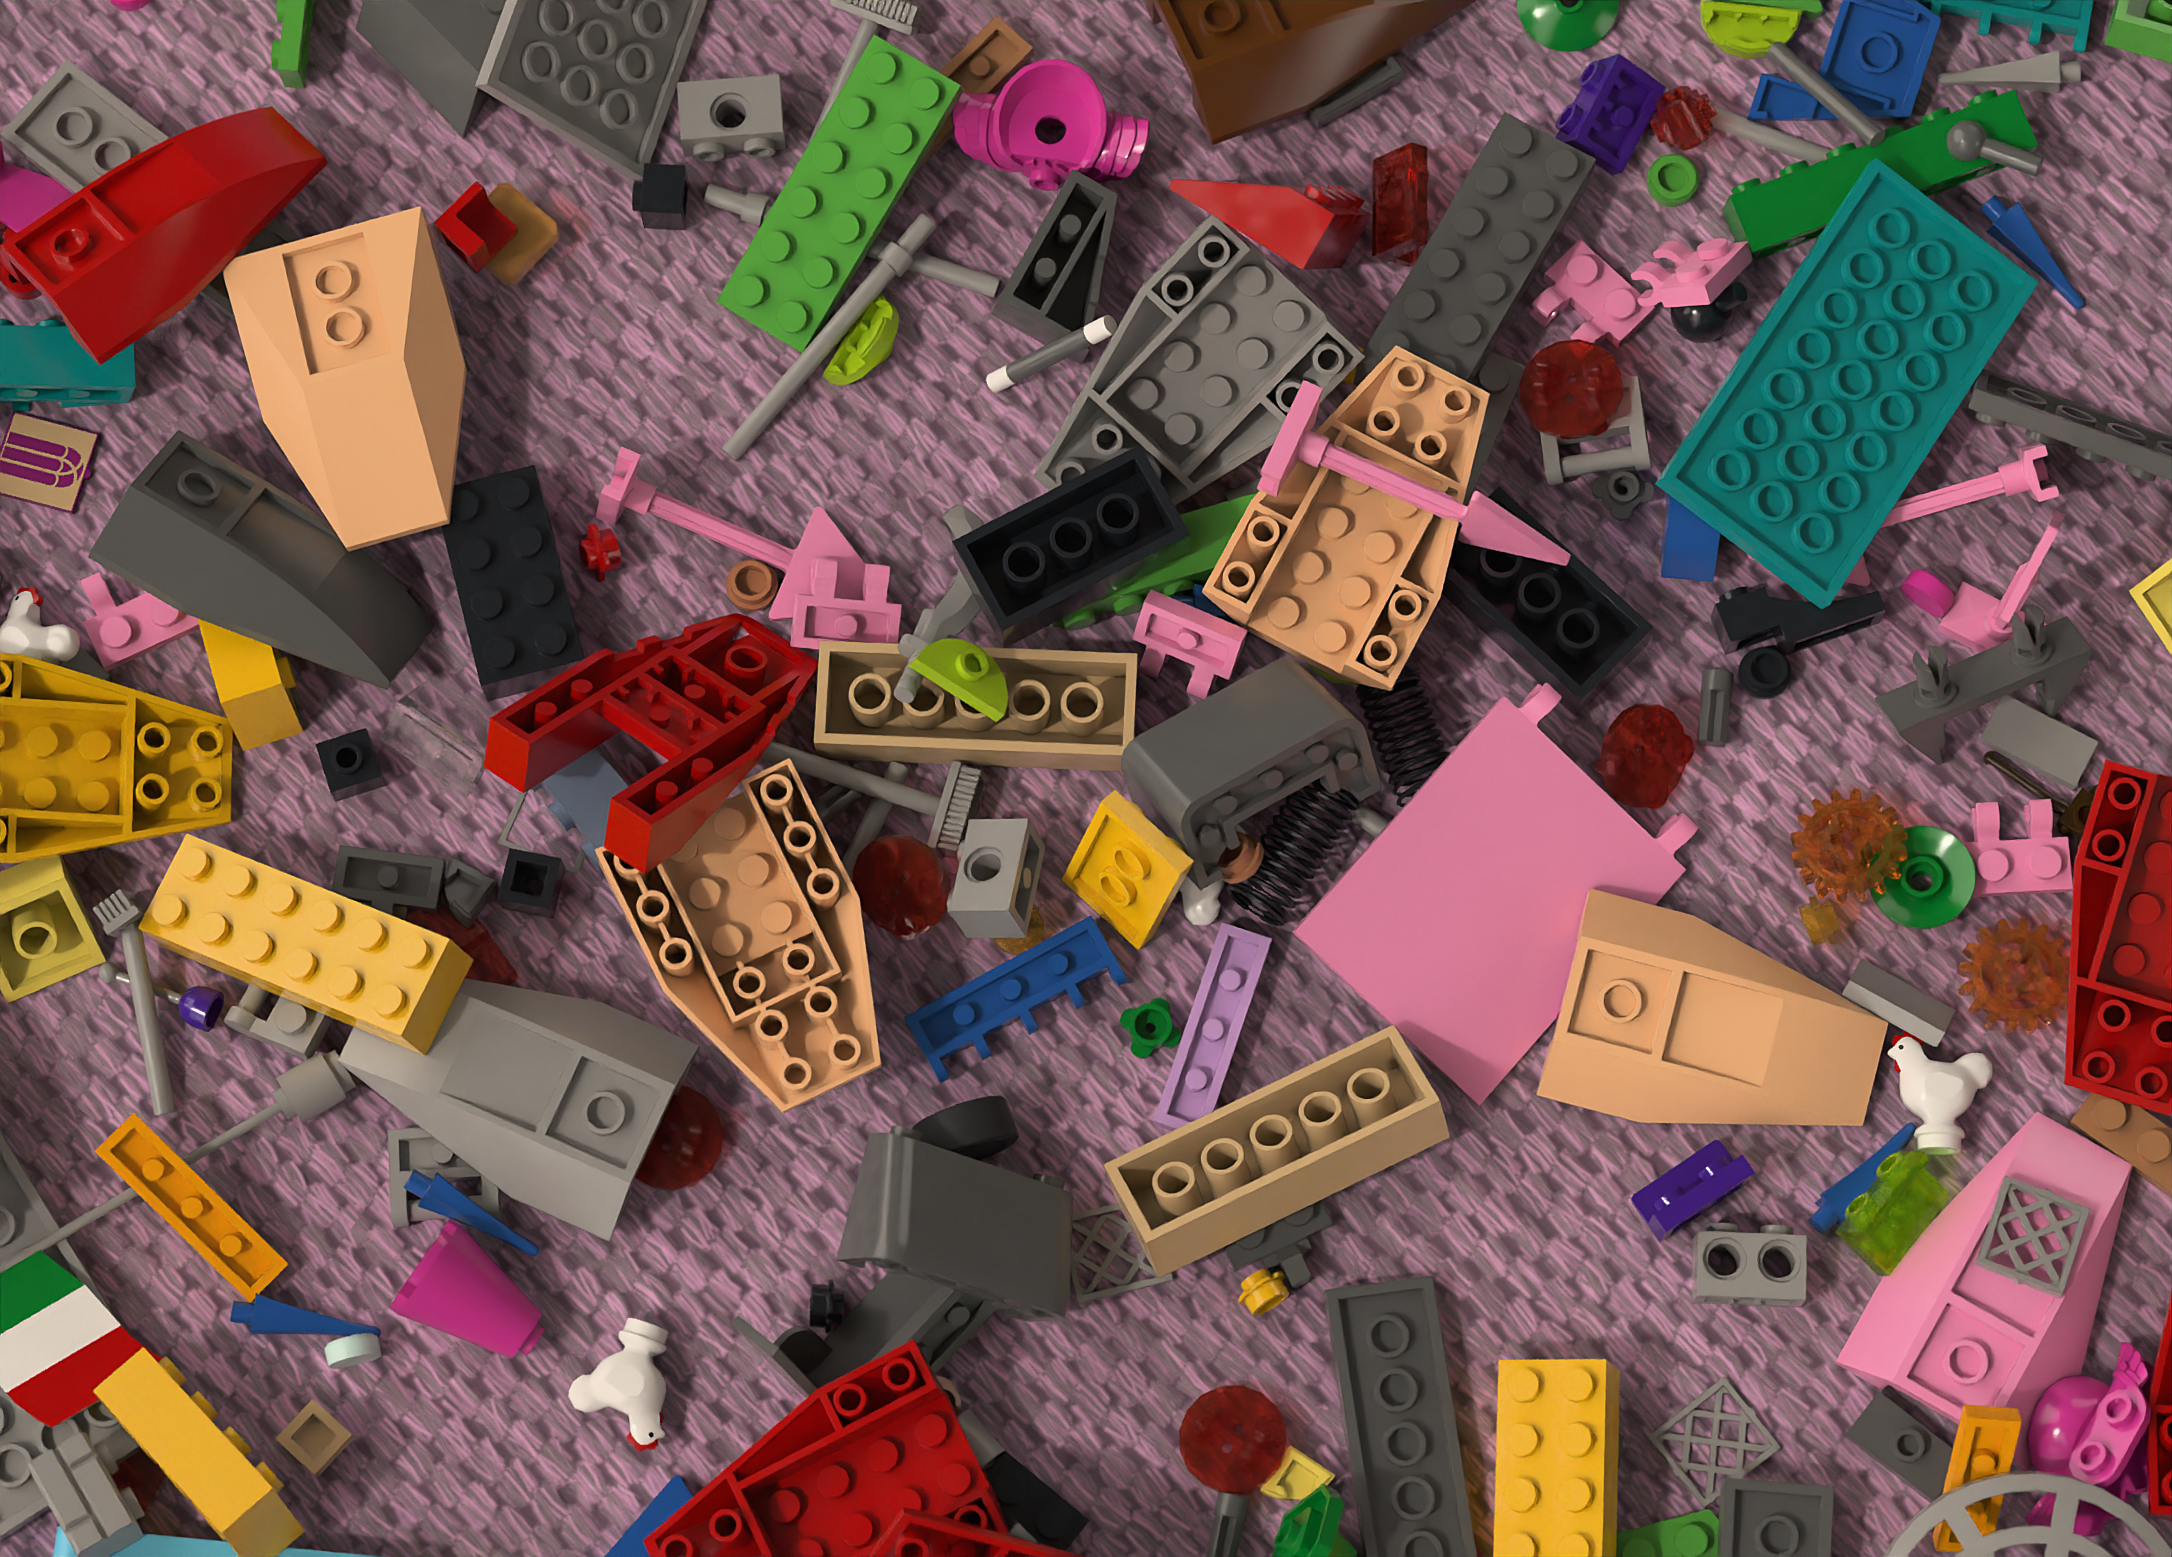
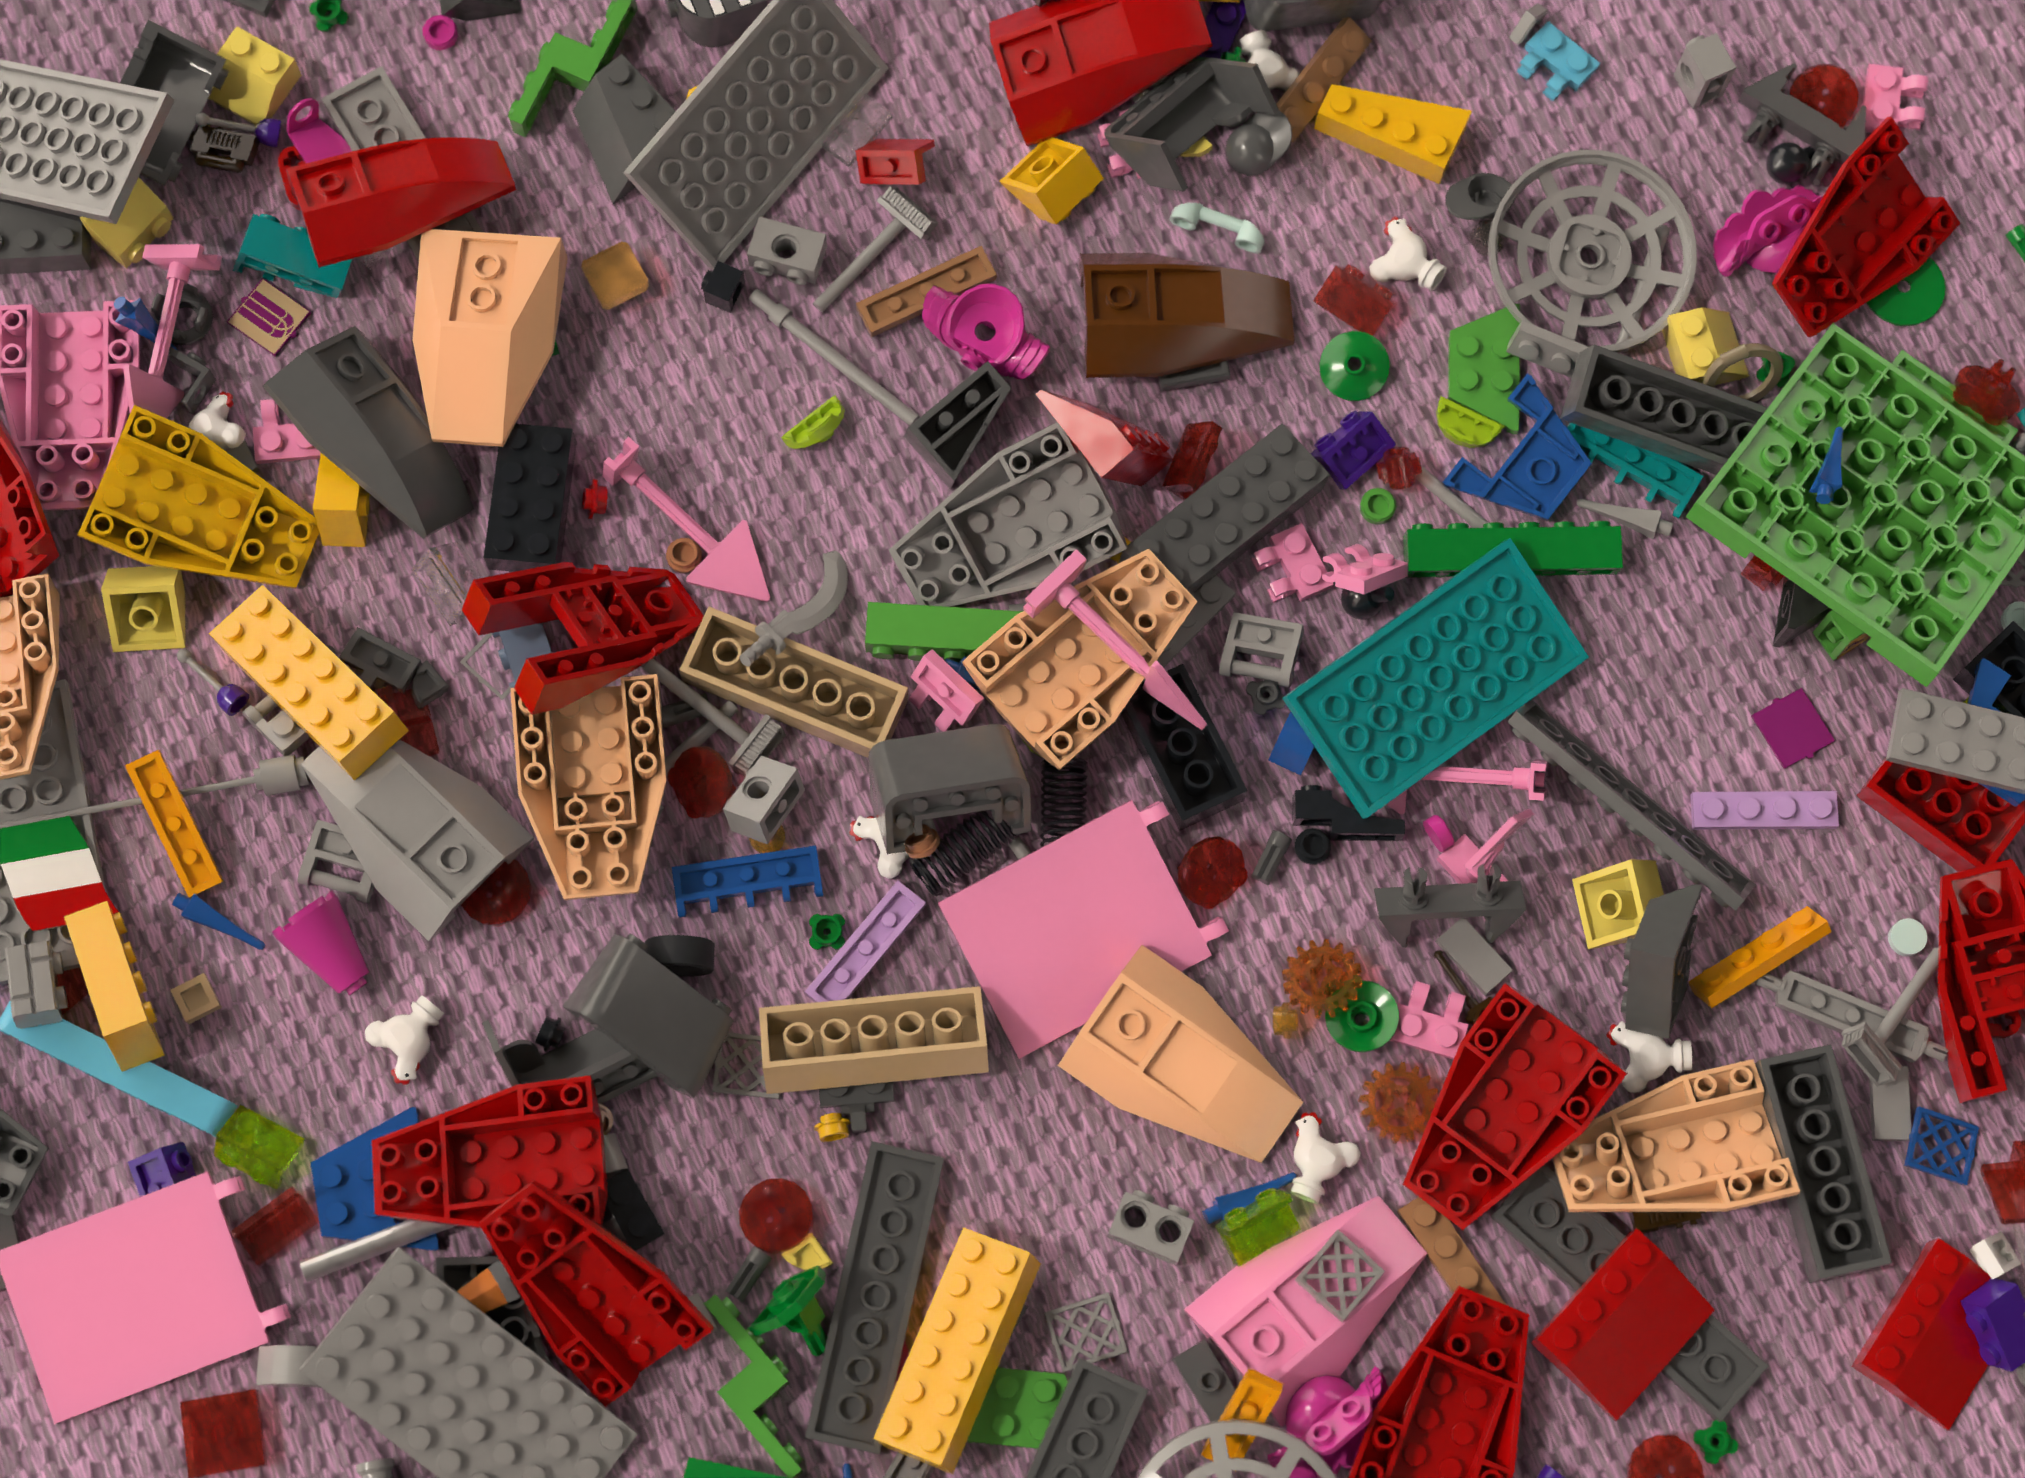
camera: 15 degrees right, 0 degrees up
light grey piece [92,889,176,1116] -> none
black plate [316,728,386,802] -> none
light aqua tile [324,1333,382,1369] -> none
blue piece [403,1169,539,1256] -> none
red panel [433,181,518,274] -> none
black plate [497,848,566,919] -> none
bright green plate [716,34,965,353] -> none
light grey bar [721,214,937,462] -> none
bright pink plate [790,558,902,649] -> none
lime plate [908,639,1009,722] -> none
black brick [952,445,1190,648] -> none
dark grey bar [986,315,1117,393] -> none
yellow plate [1061,790,1194,951] -> none
clear red plate [1519,339,1623,440] -> none
dark purple bracket [1631,1140,1755,1243] -> none
dark grey bar [1767,41,1885,147] -> none
light grey tile [1842,958,1956,1047] -> none
dark grey bar [1946,120,2044,177] -> none
blue piece [1980,195,2084,310] -> none

